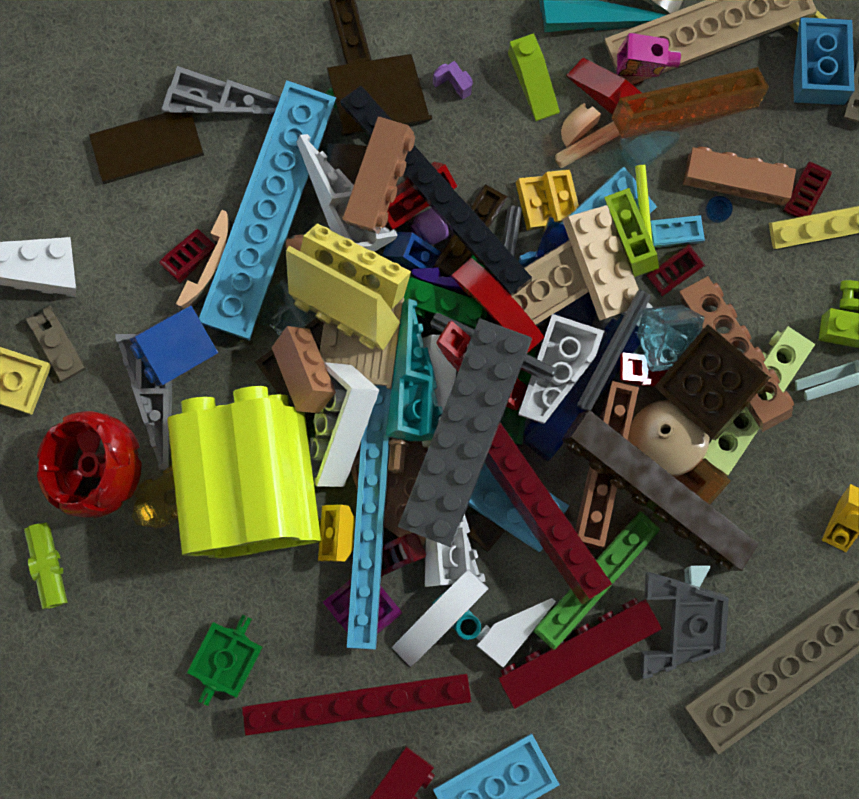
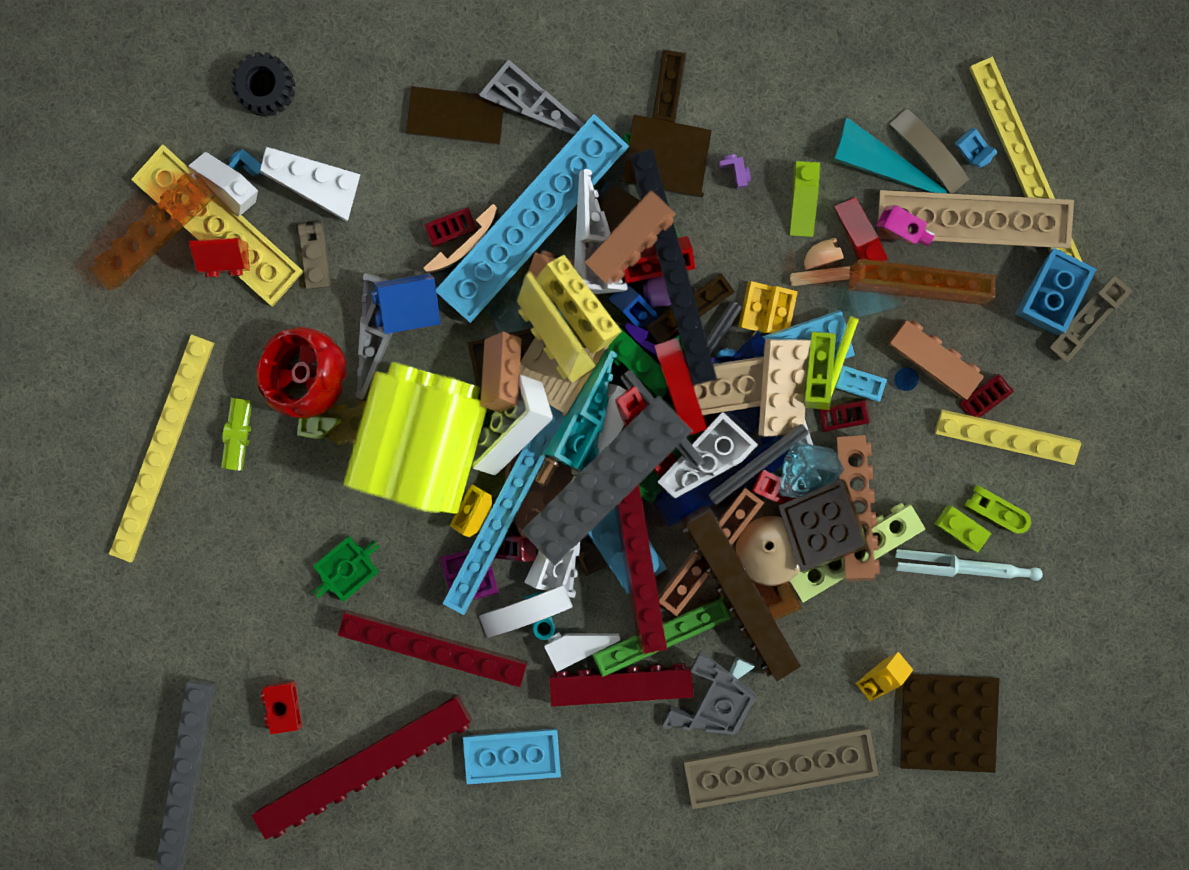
camera: 30 degrees right, 10 degrees up
none -> lime tile [297,415,341,439]

